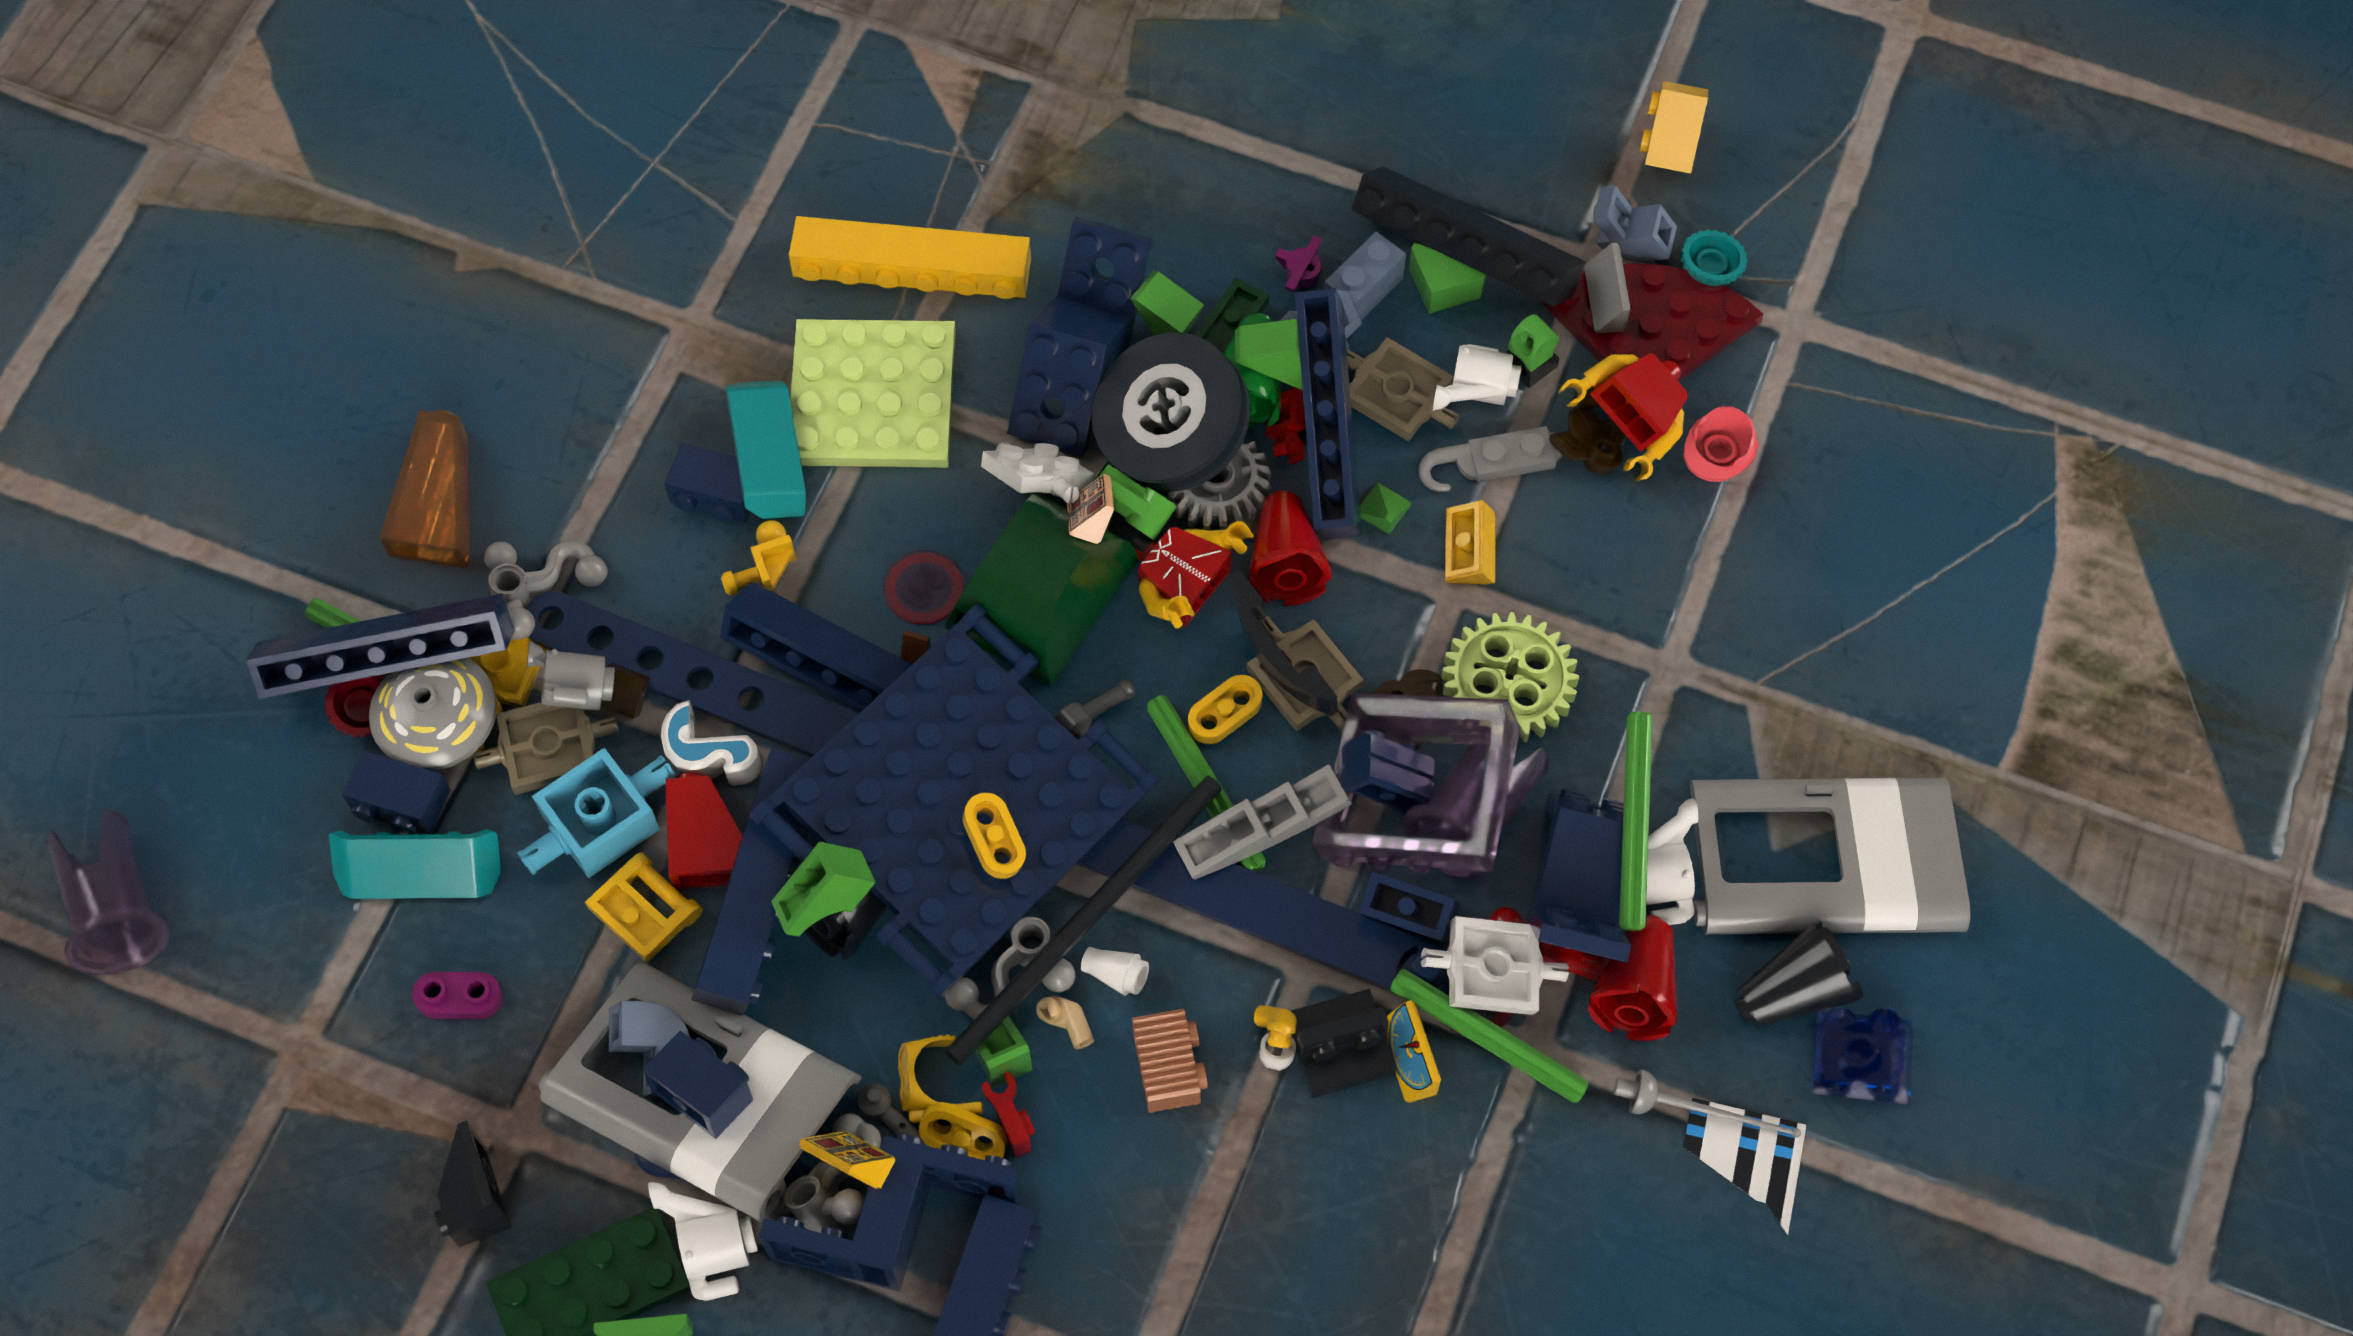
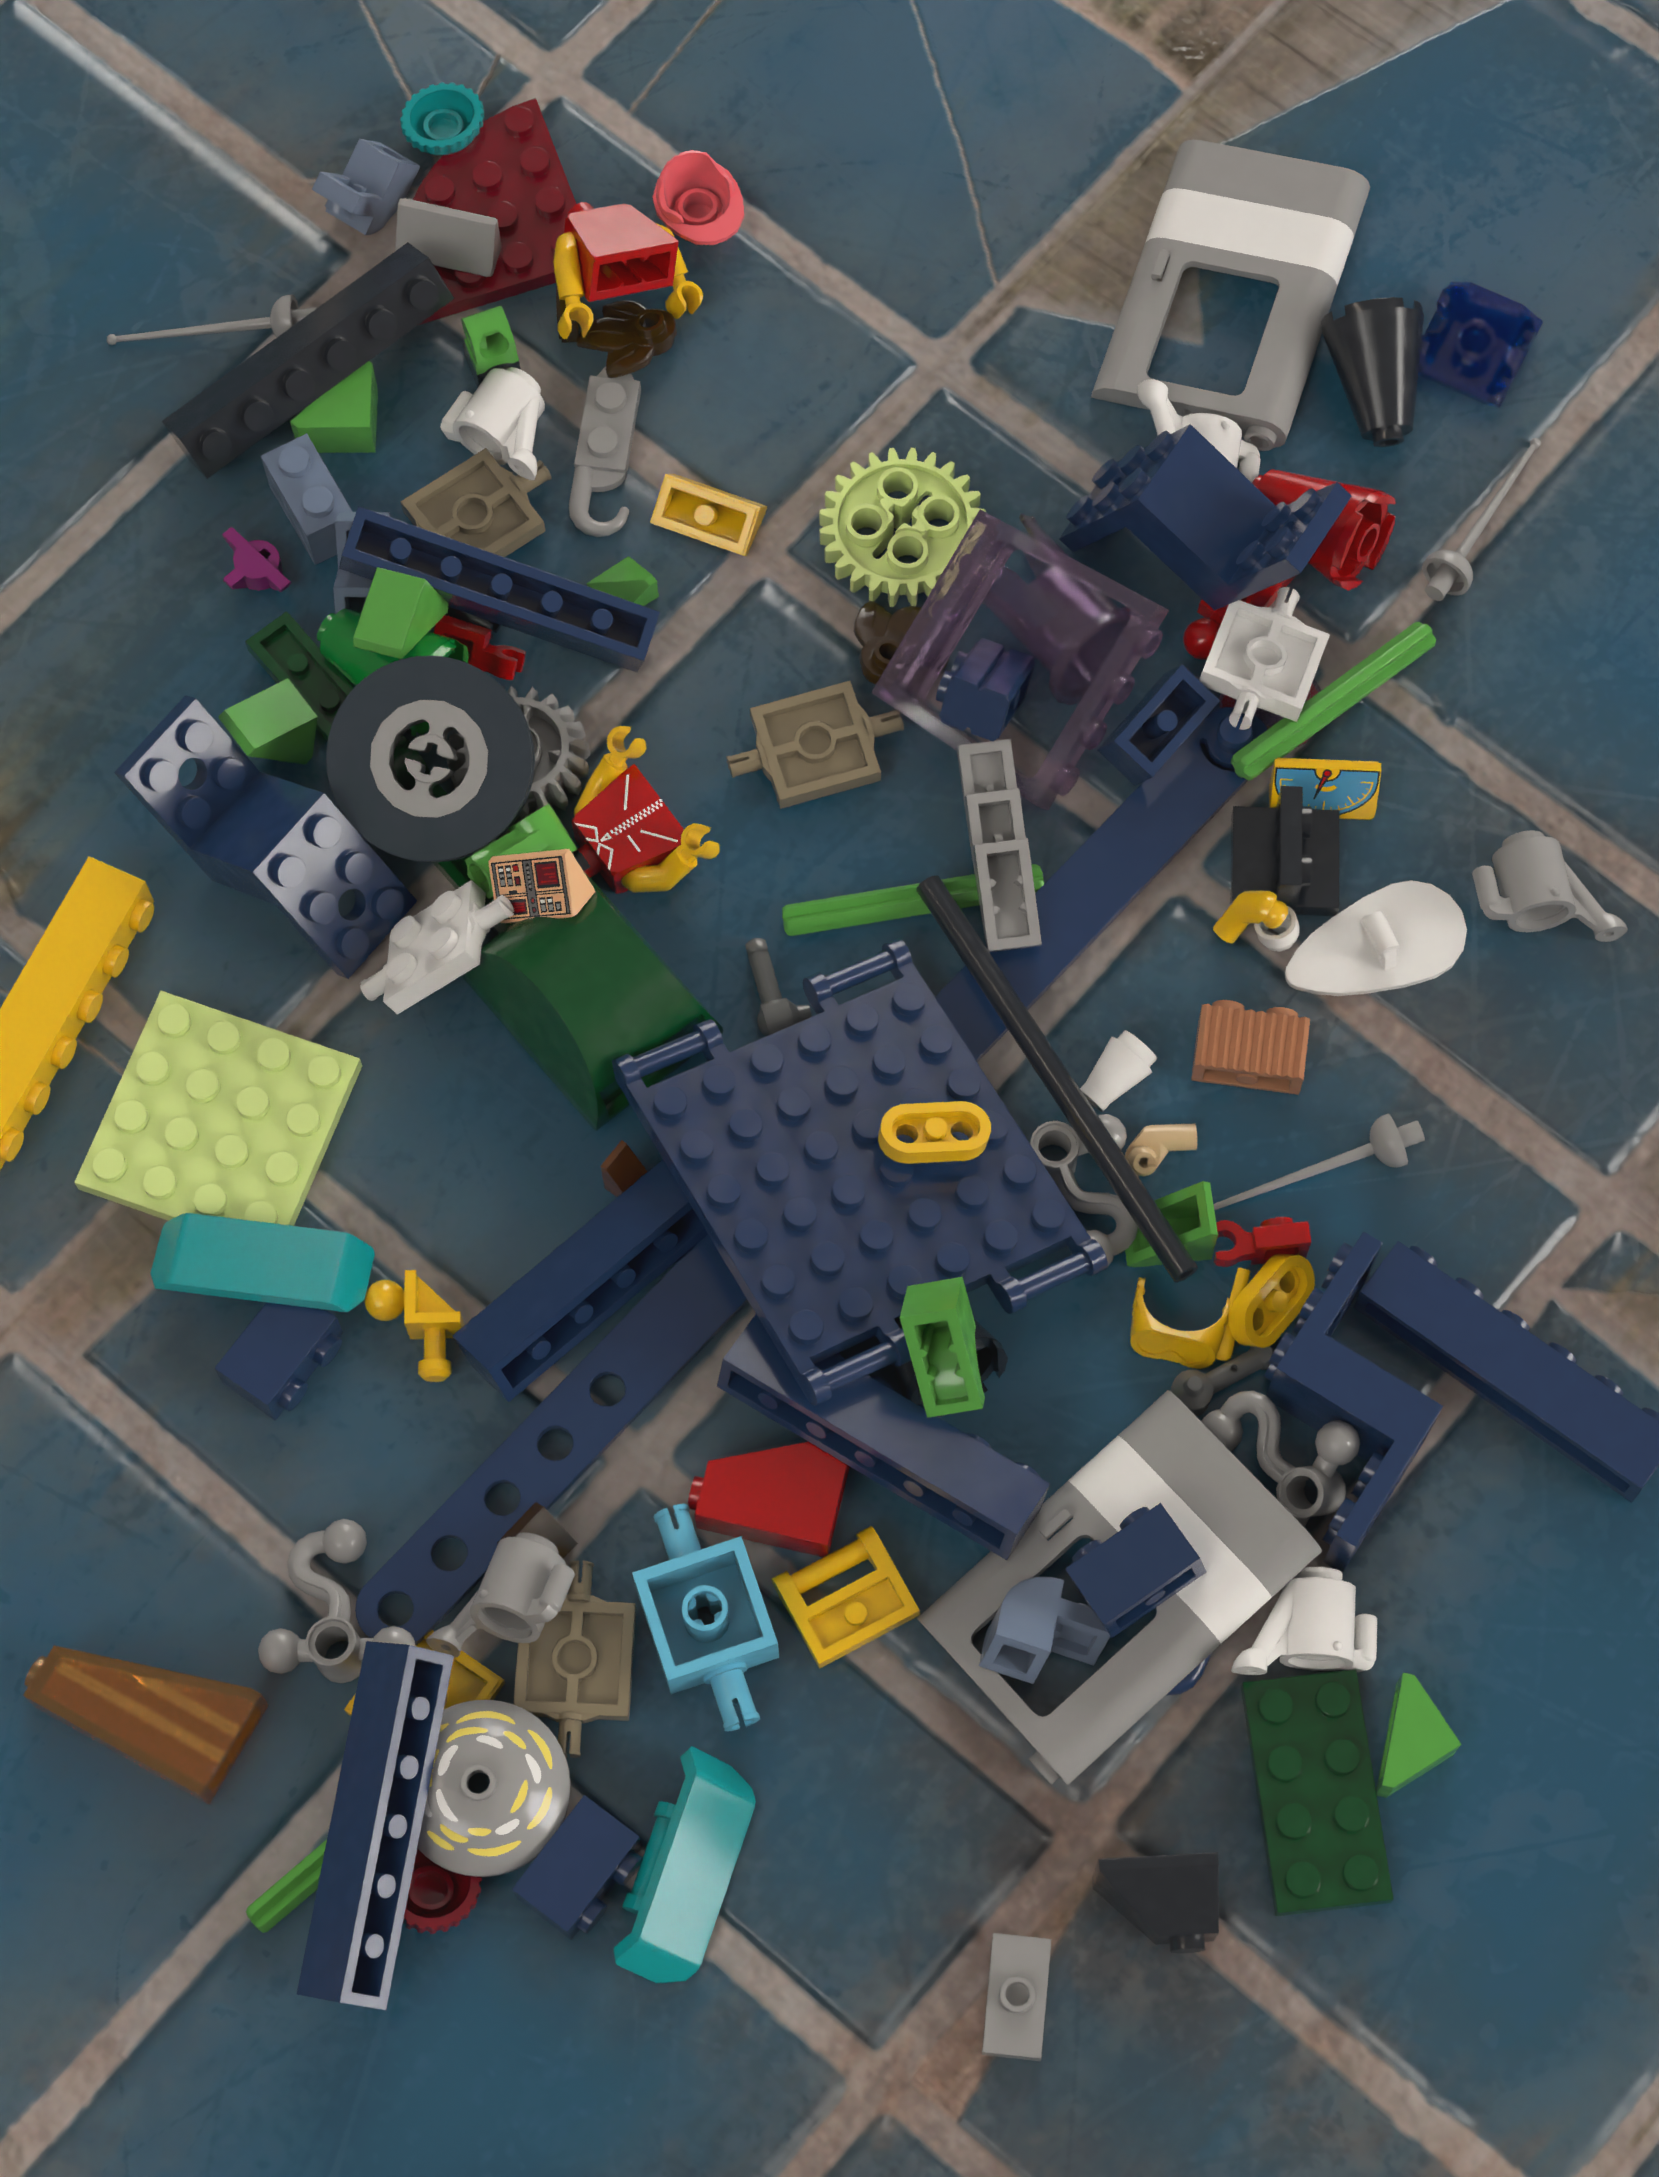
camera: 70 degrees left, 5 degrees up
magenta plate [412,972,503,1019] -> none
white animal [661,700,762,786] -> none
yellow slope [799,1132,895,1189] -> none
piece [883,550,965,625] -> none
yellow plate [1188,675,1263,744] -> none
black slope [1233,570,1338,716] -> none
red cone [1249,491,1332,606] -> none
bright green axle [1619,711,1653,931] -> none
yellow brick [1640,81,1709,174] -> none
sticker [1683,1097,1806,1235] -> none
none -> light grey sword [107,294,317,345]
none -> light grey plate [982,1933,1052,2061]
none -> light grey sword [1213,1113,1425,1210]
none -> white shield [1285,880,1467,996]
none -> light grey piece [1472,830,1628,942]

